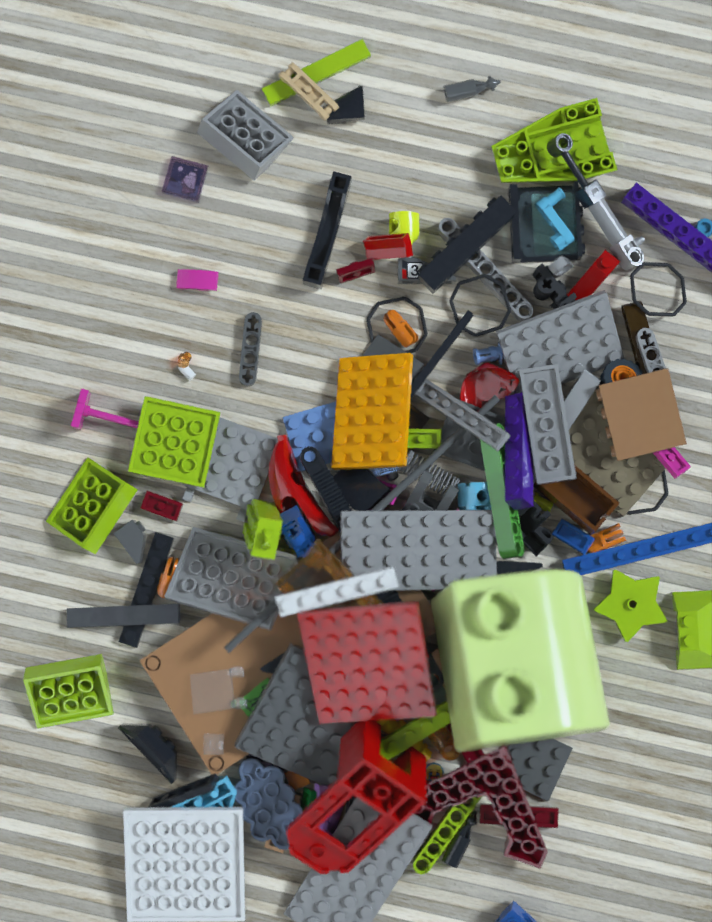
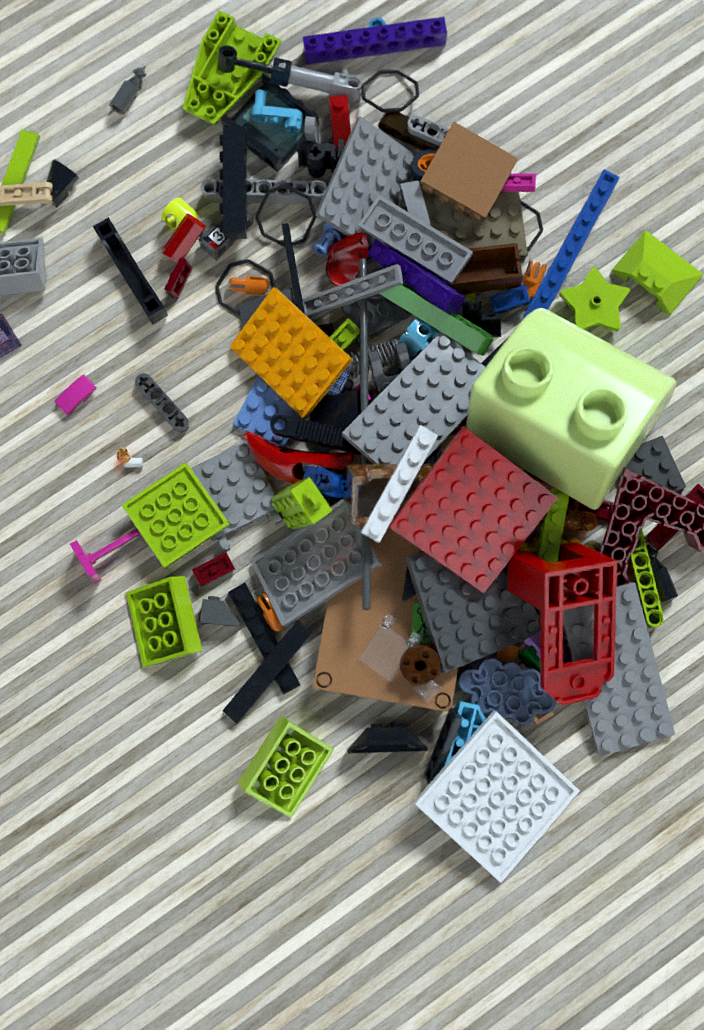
camera: 50 degrees left, 5 degrees down
none -> reddish brown plate [400,645,441,685]

